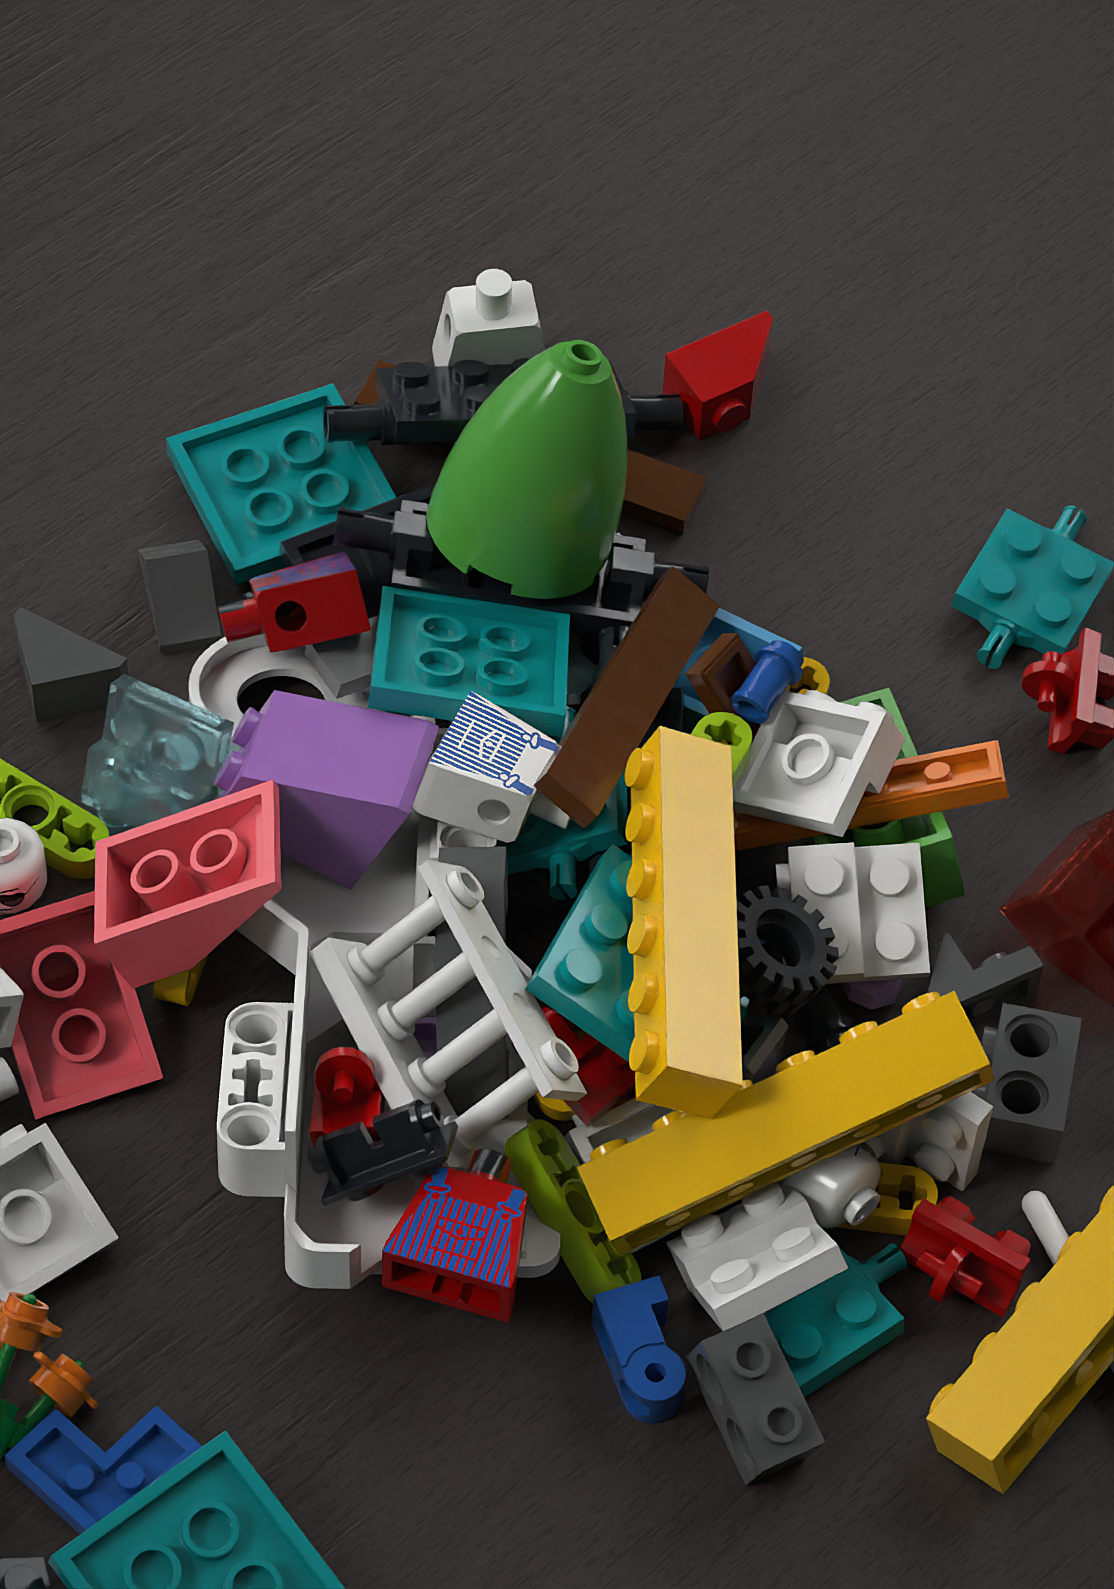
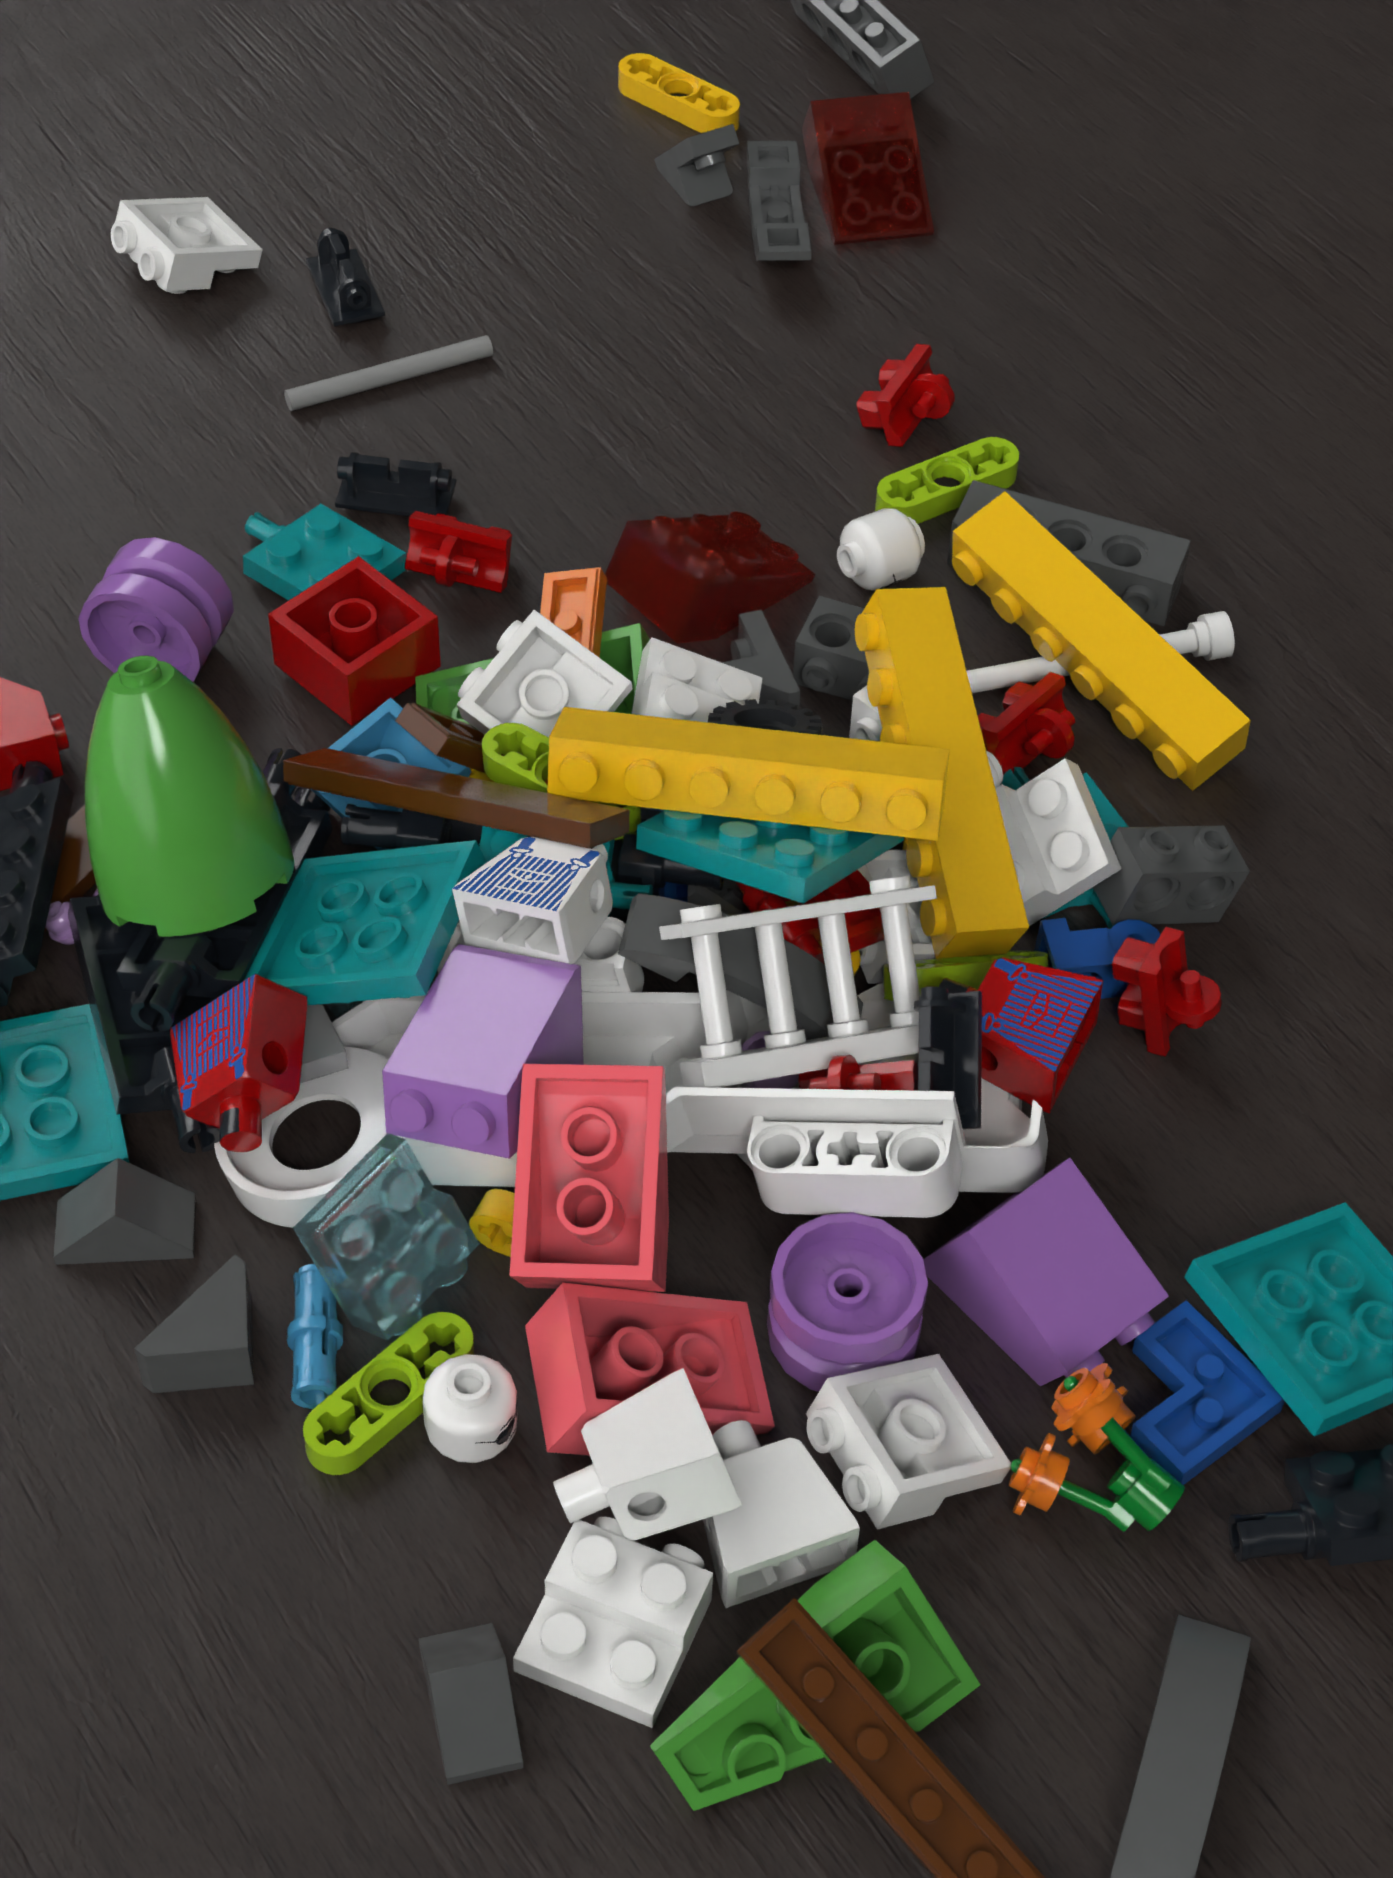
camera: 80 degrees left, 5 degrees down
blue pin [731,640,804,724] -> none
none -> medium lavender wheel [78,537,234,682]
none -> red brick [268,556,441,726]
none -> dark azure pin [287,1264,343,1409]
none -> medium lavender wheel [767,1212,928,1392]
none -> medium lavender slope [923,1158,1169,1386]
none -> red hips [1112,927,1222,1057]

